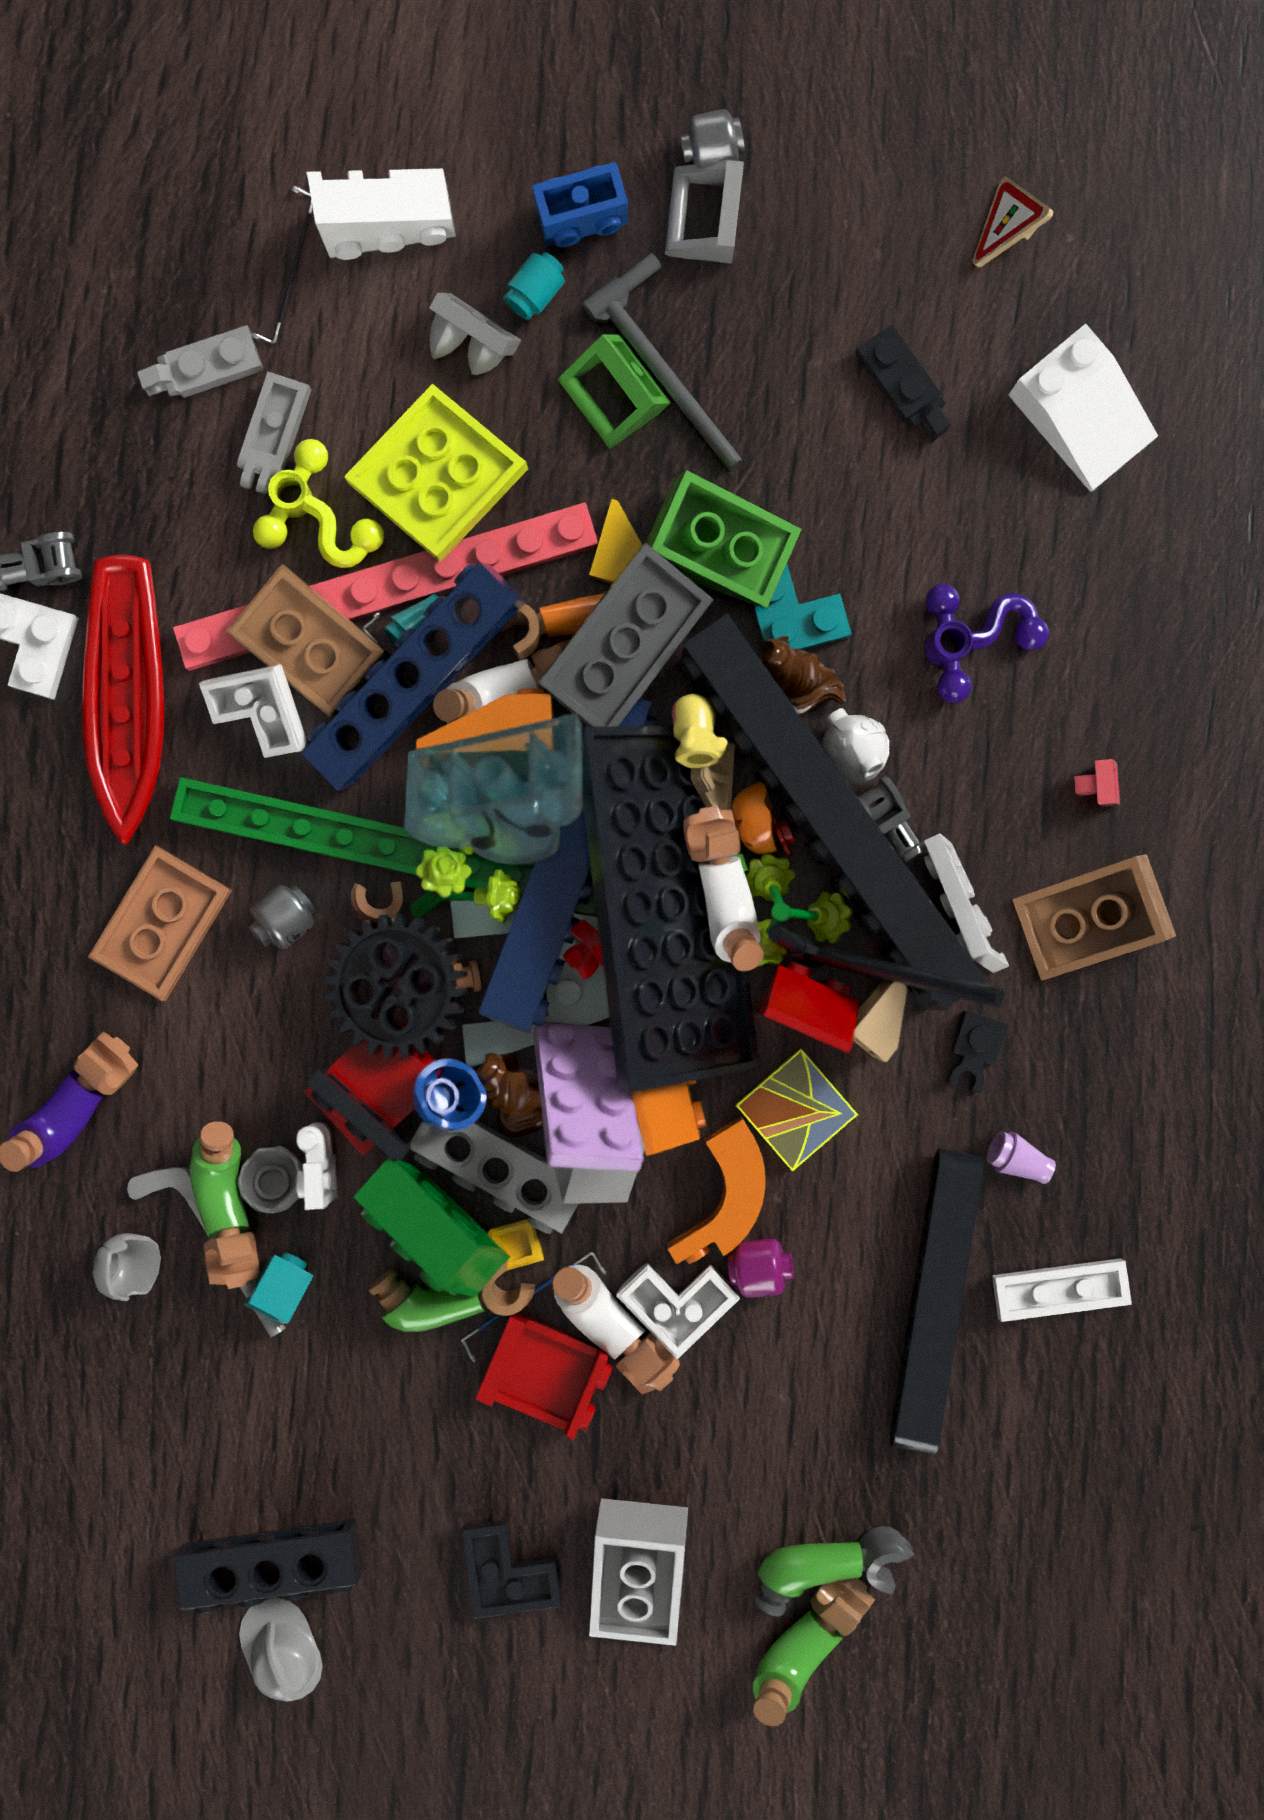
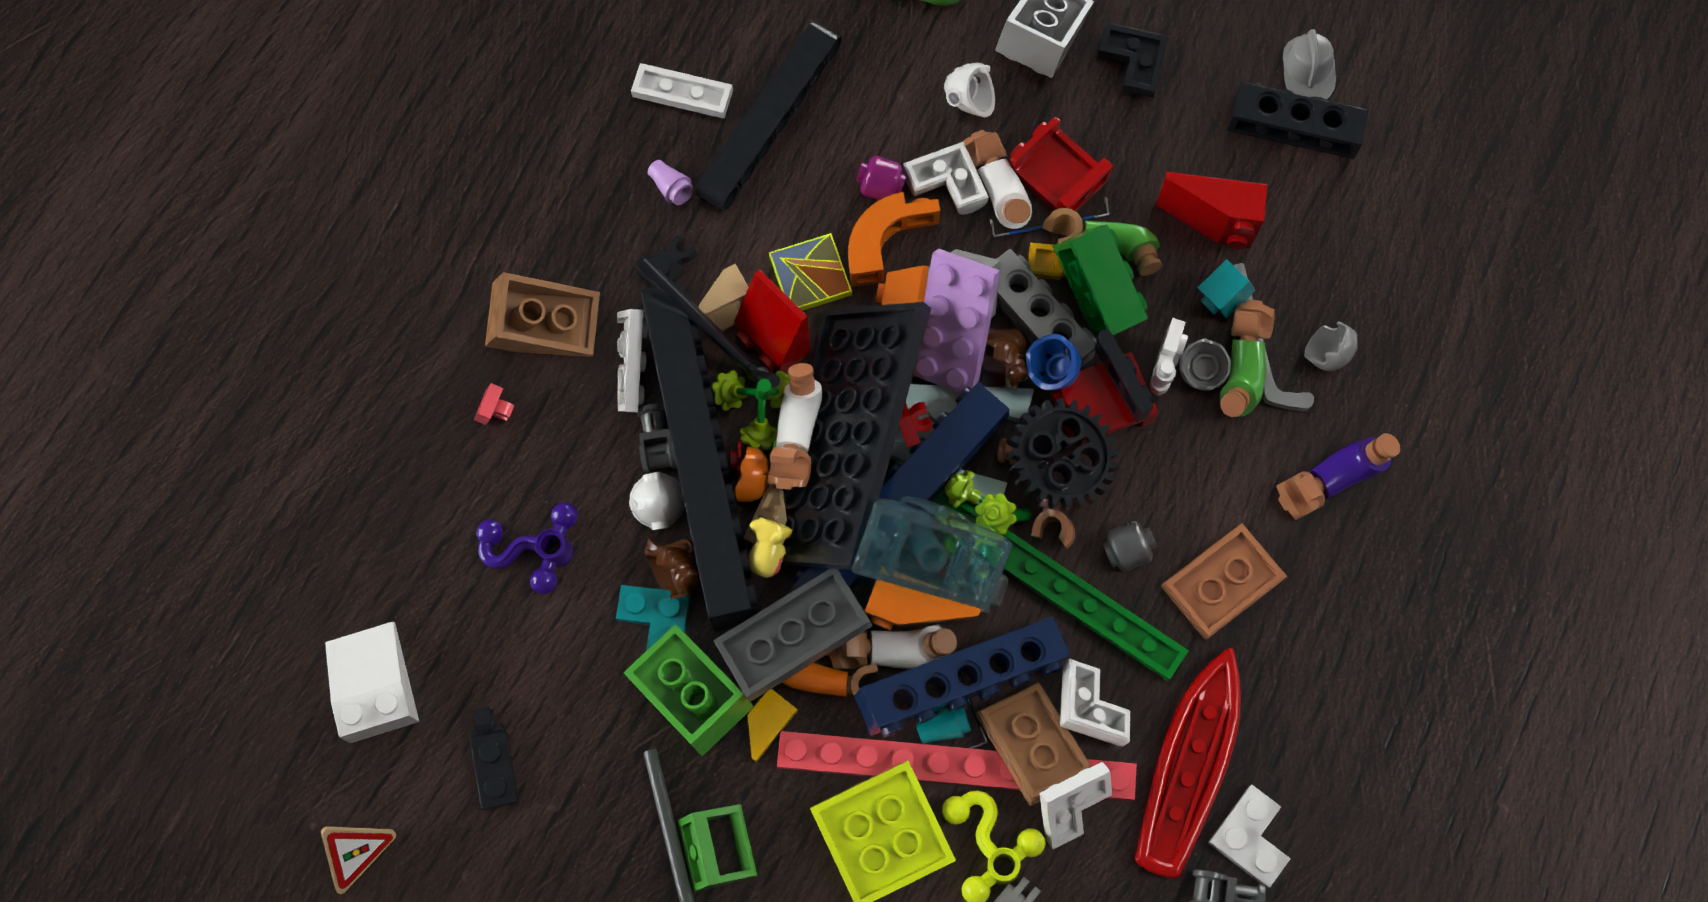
camera: 155 degrees left, 15 degrees down
none -> white helmet [944,62,995,117]
none -> white plate [1039,762,1112,849]
none -> red slope [1156,172,1267,250]

